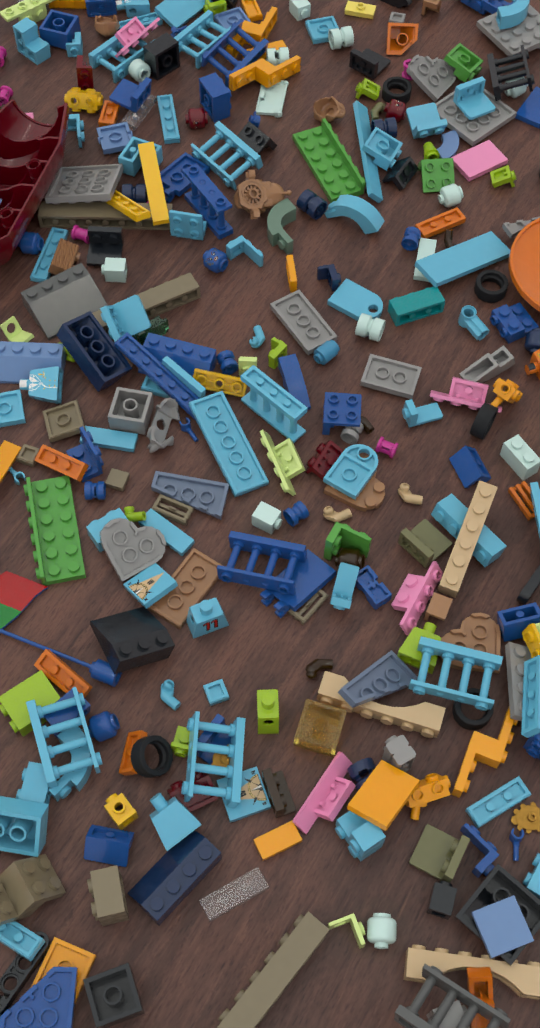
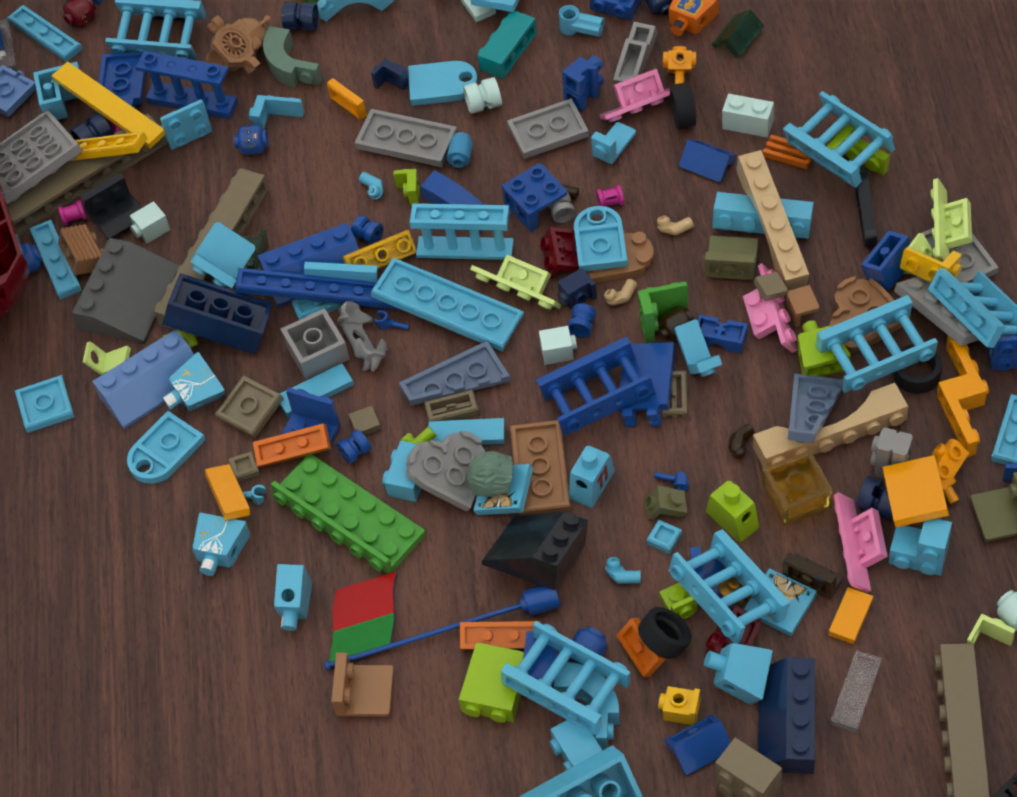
camera: 30 degrees left, 5 degrees down
yellowish green bracket [238,356,257,375] -> none
none -> sand green hair [467,451,513,497]
none -> dark blue brick [557,268,597,309]
none -> blue hips [562,55,604,112]
none -> olive bracket [644,485,688,520]
none -> blue hand [654,472,689,492]
none -> dark tan tile [753,272,788,301]

